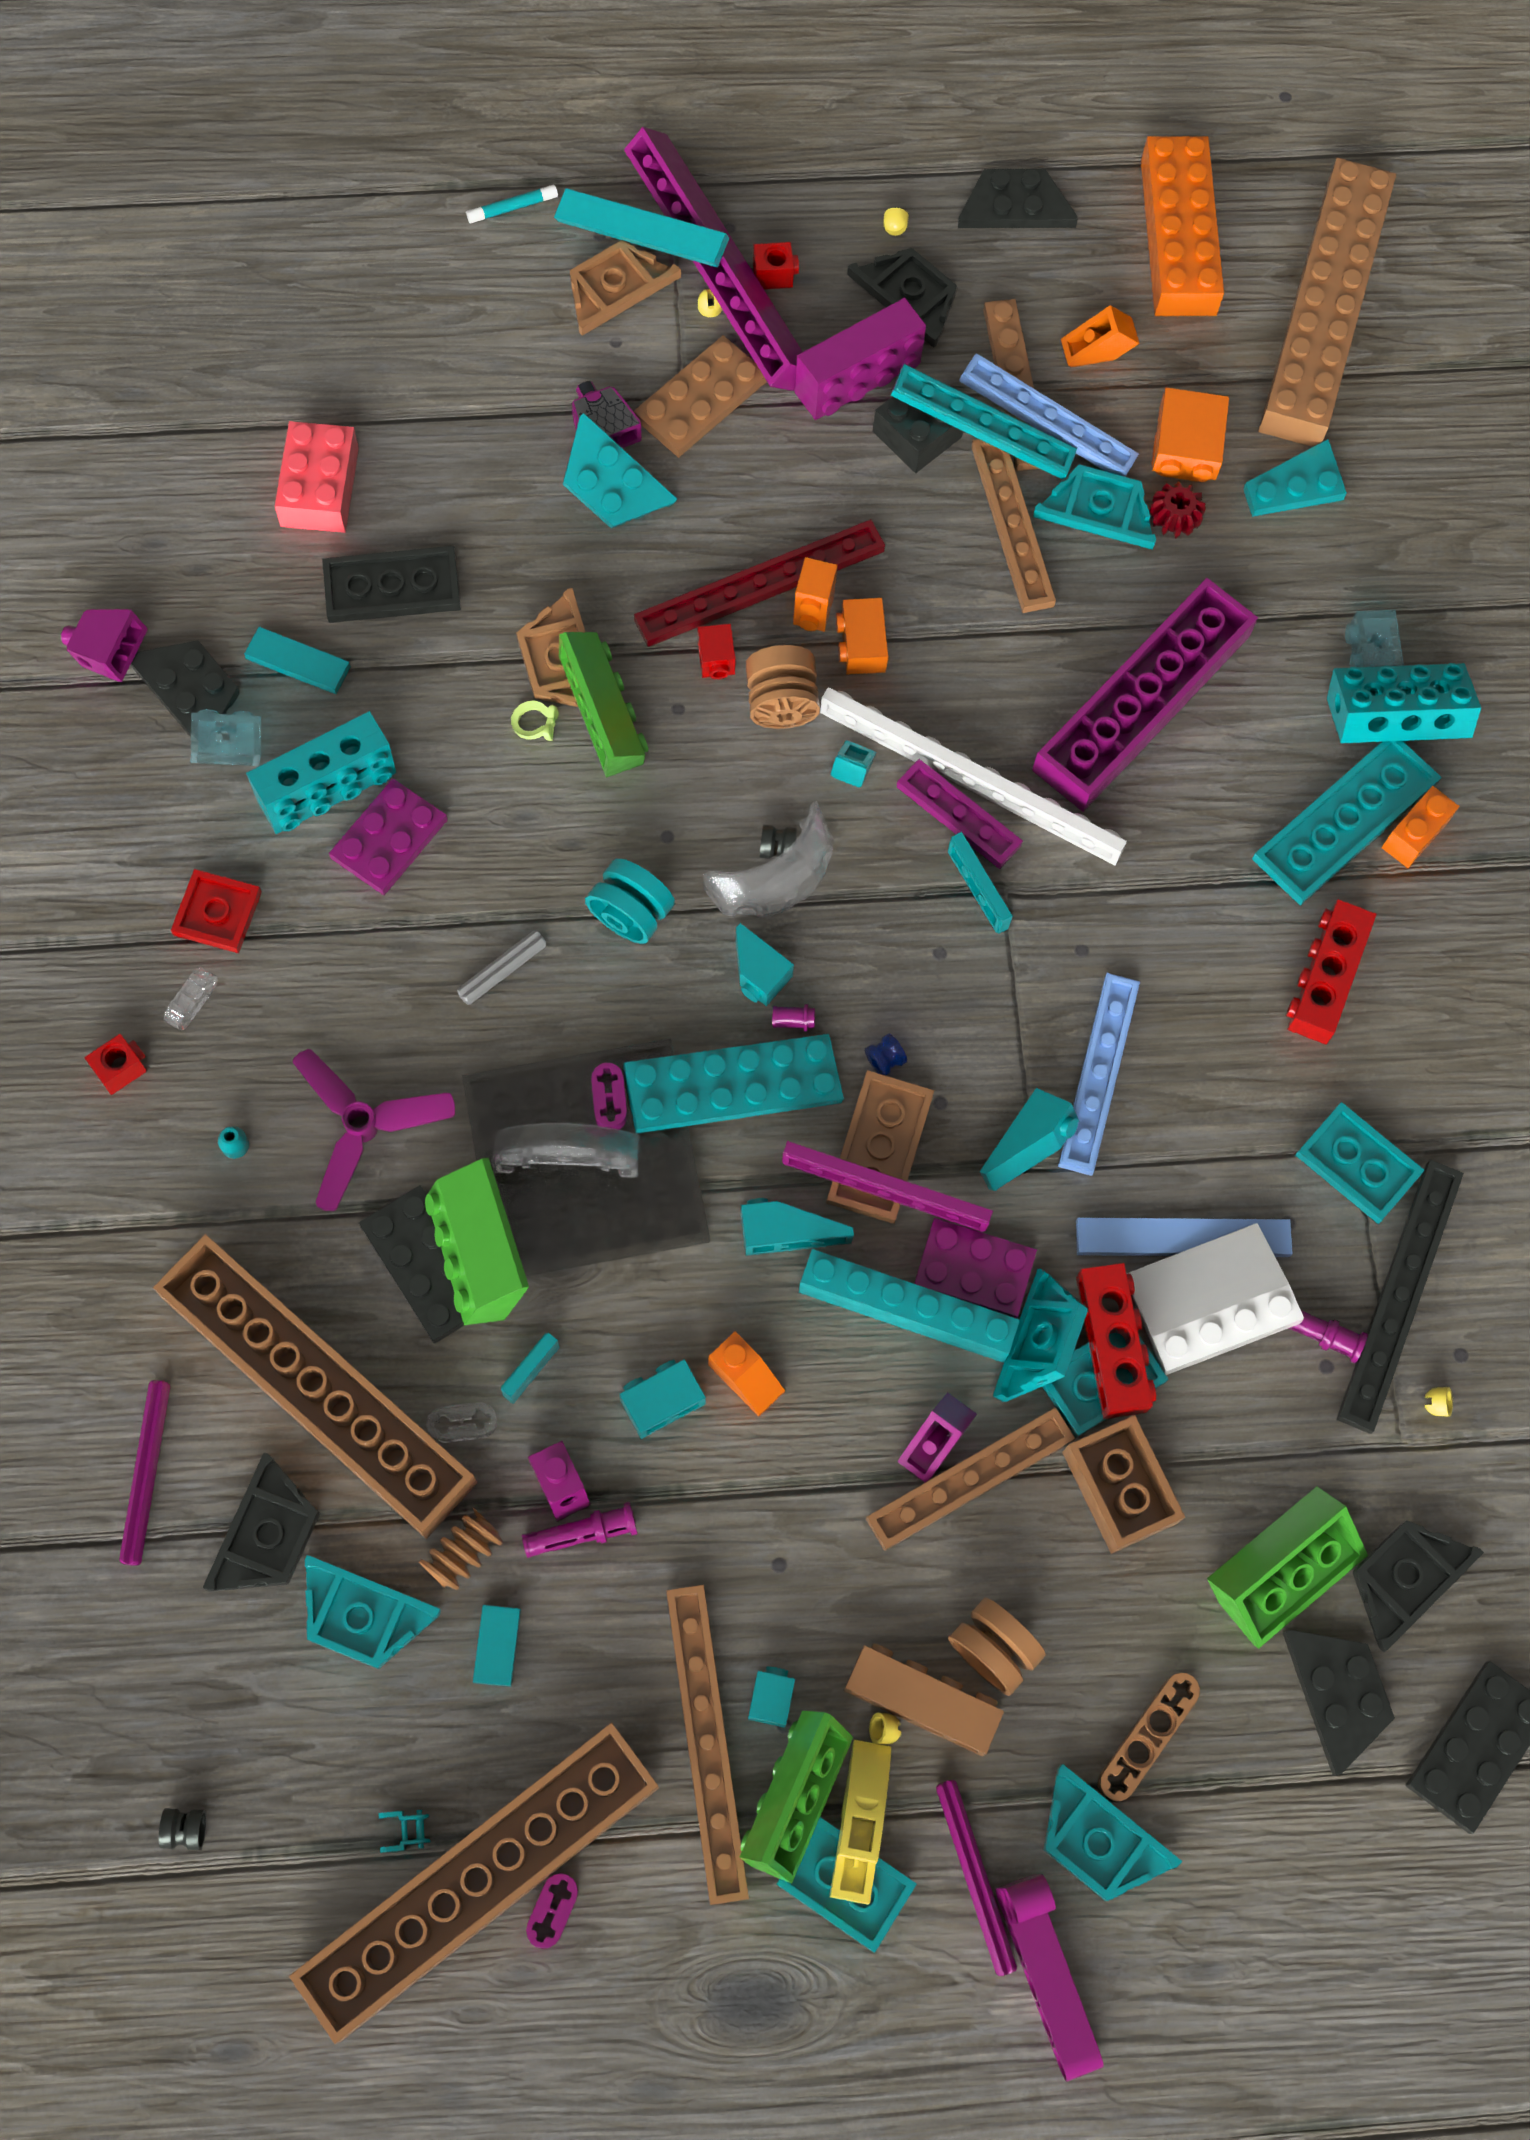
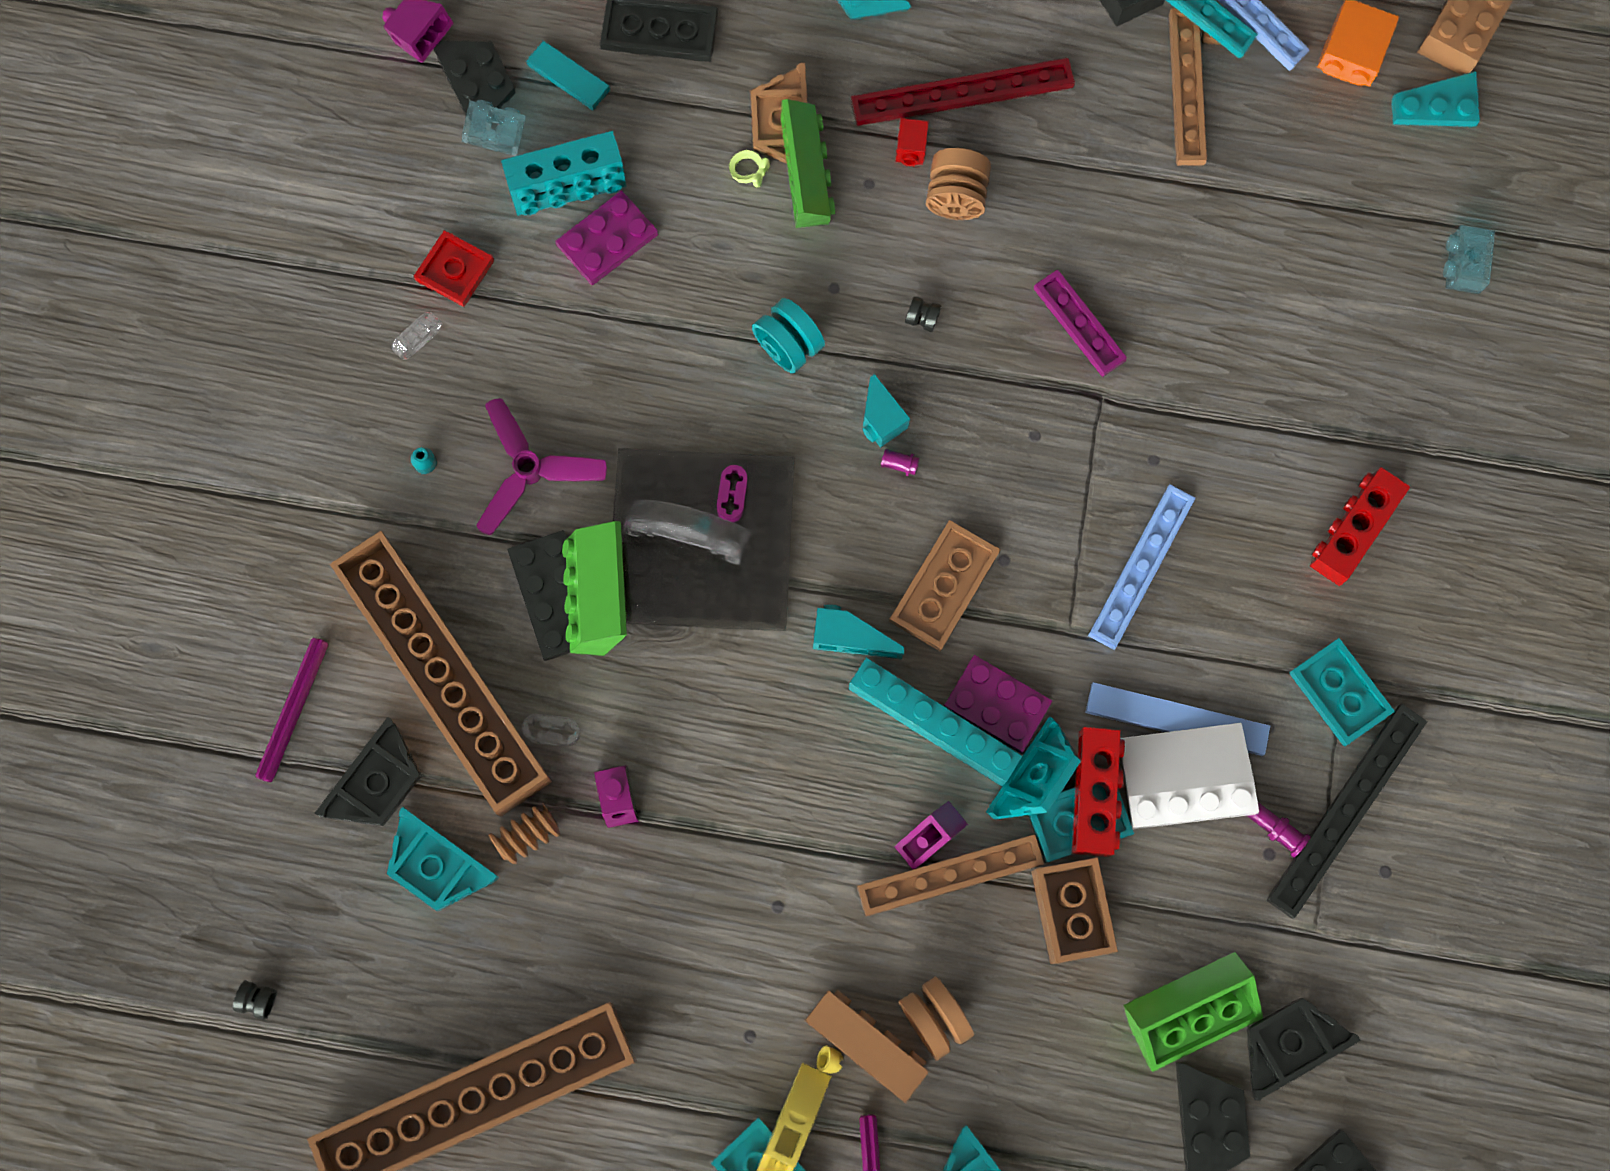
camera: 15 degrees right, 5 degrees up
red brick [84,1033,147,1095] -> none
teal piece [378,1810,431,1853] -> none
light grey axle [457,930,546,1005] -> none
teal tile [473,1605,521,1687] -> none
teal tile [501,1333,560,1404] -> none
magenta pin [522,1502,638,1558] -> none
magenta beam [526,1873,579,1949] -> none
teal brick [619,1359,706,1439] -> none
teal plate [623,1034,844,1134] -> none
medium nougat plate [666,1585,749,1905] -> none
clear windscreen [703,802,834,918] -> none
orange slope [708,1331,785,1416] -> none
bright green slope [740,1711,853,1884] -> none
teal brick [748,1666,795,1728] -> none
magenta tile [782,1141,993,1232] -> none
orange brick [793,557,838,632] -> none
white plate [820,687,1127,865] -> none
teal slope [831,740,877,787] -> none
orange brick [836,598,888,675] -> none
clear blue wheel [864,1033,907,1076] -> none
teal tile [948,832,1013,934] -> none
teal slope [980,1088,1079,1191] -> none
magenta brick [1032,578,1258,812] -> none
teal wing [1033,464,1156,550] -> none
medium nougat beam [1098,1673,1200,1802] -> none
dark red gear [1149,481,1206,539] -> none
teal plate [1252,741,1442,906] -> none
teal brick [1327,663,1481,743] -> none
orange brick [1382,786,1460,868] -> none
light yellow hinge [1424,1387,1453,1416] -> none

